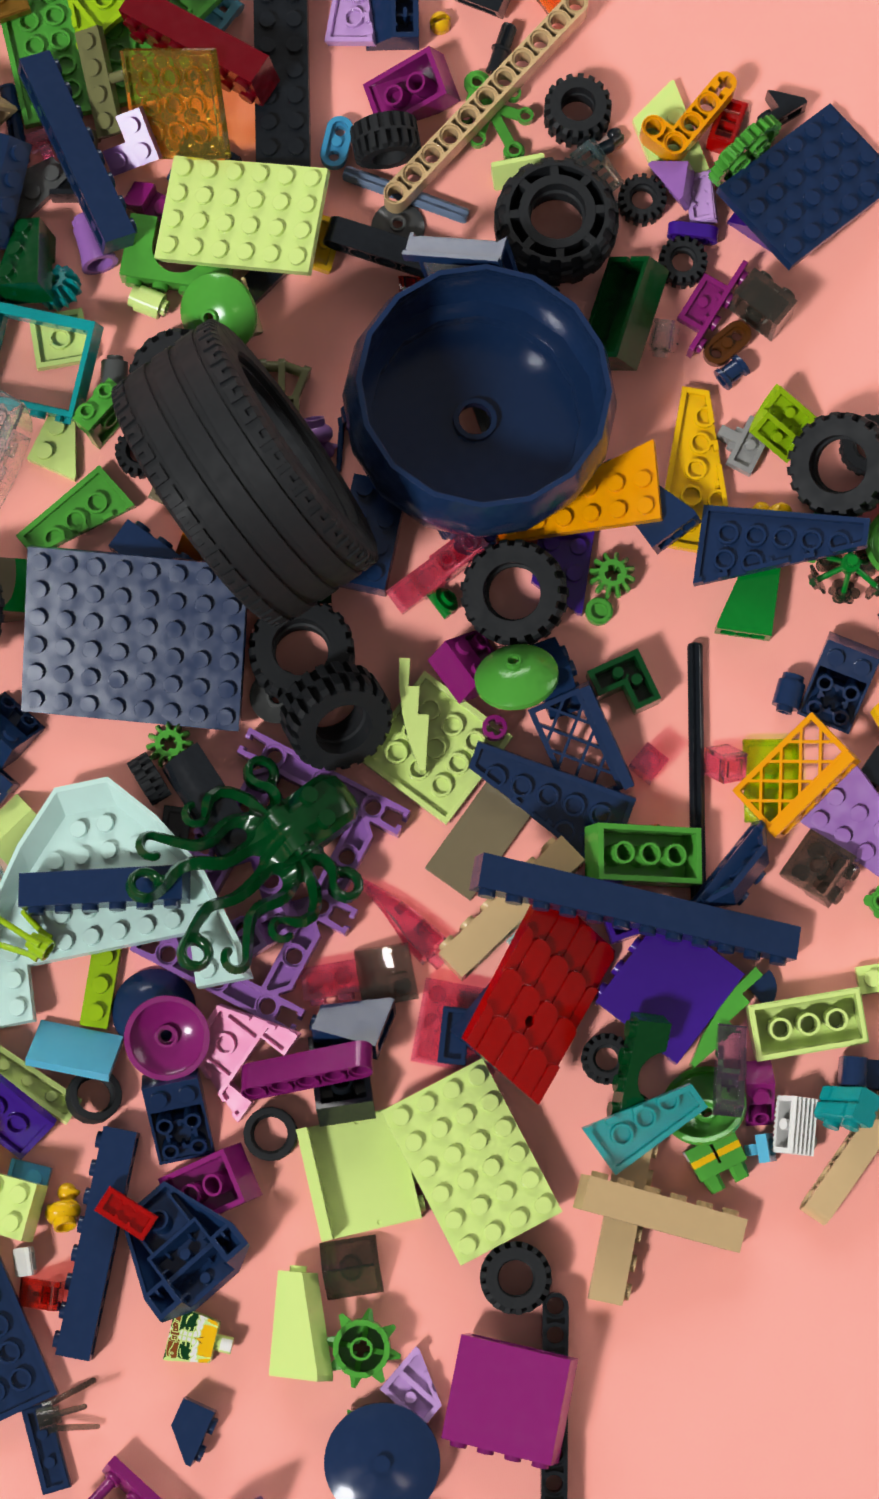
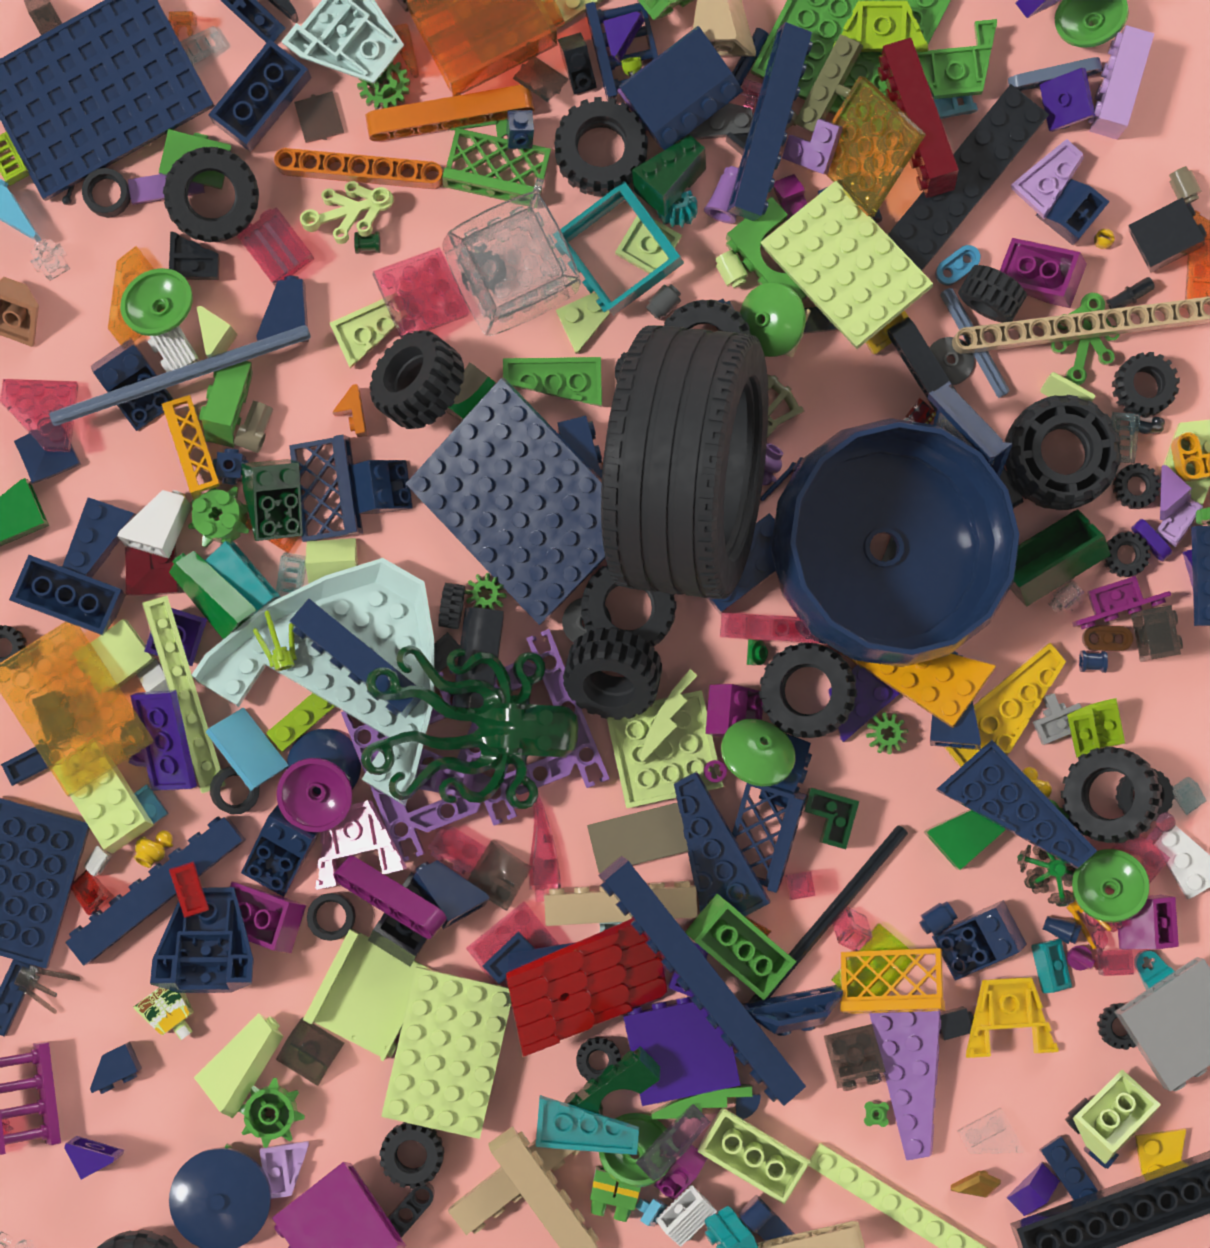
camera: 35 degrees right, 5 degrees up
bright green plate [72,378,120,449] -> none
bright green tile [585,597,613,626] -> none

